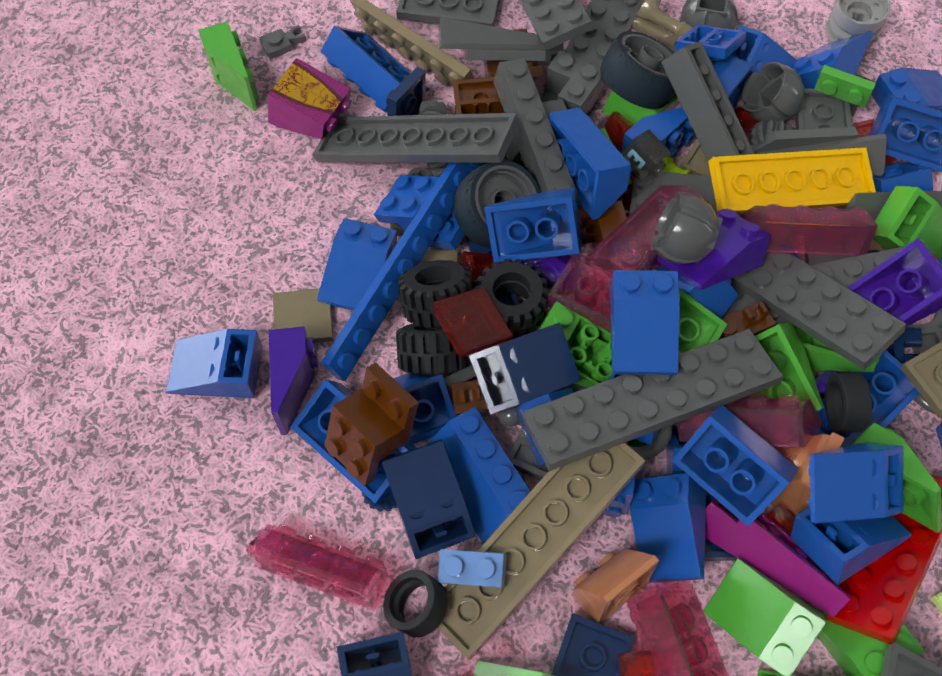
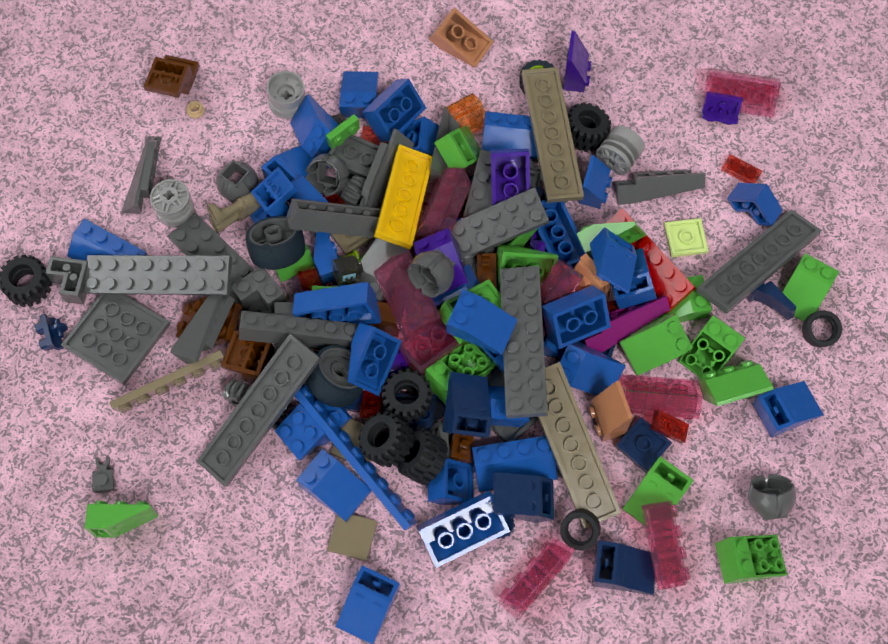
camera: 70 degrees left, 5 degrees up
slope [268,58,352,139] -> none
dark purple slope [269,326,319,435] -> none
blue slope [320,25,429,112] -> none
reddish brown bracket [325,363,419,486] -> none
dark blue plate [386,67,426,116] -> none
clear red tile [431,287,513,358] -> none
medium blue plate [438,549,507,588] -> none
black tyre [824,373,872,433] -> none

